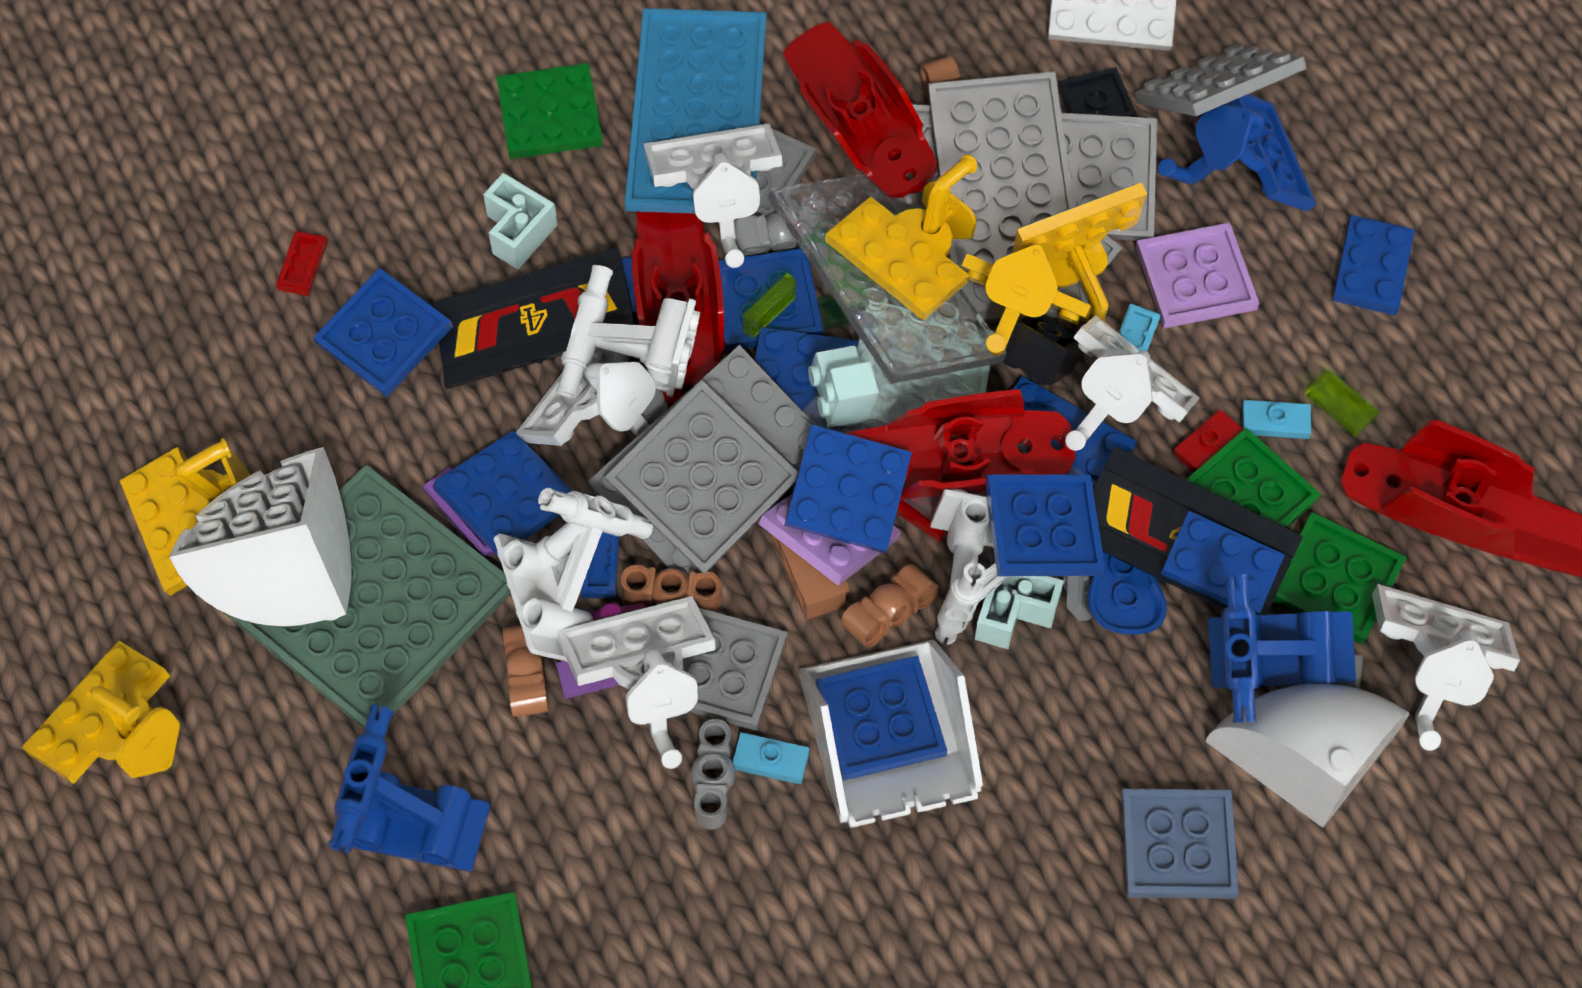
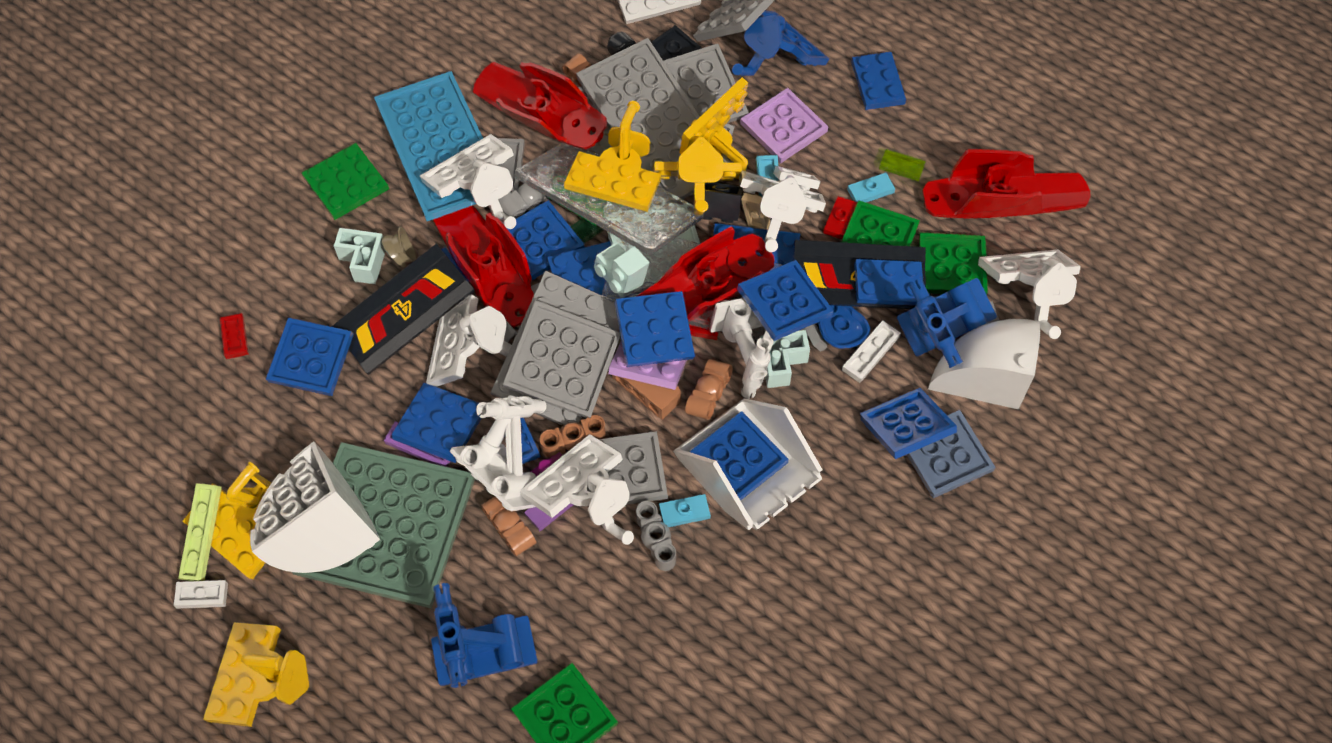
camera: 25 degrees left, 0 degrees up
white plate [556,265,700,399] -> none
clear neon green tile [743,273,796,339] -> none
none -> white plate [174,580,228,609]
none -> yellowish green tile [178,483,222,581]
none -> dark tan piece [381,226,417,268]
none -> black head [607,31,636,55]
none -> tan plate [741,193,770,230]
none -> white plate [773,166,821,190]
none -> white plate [842,320,901,383]
none -> blue plate [860,388,957,459]

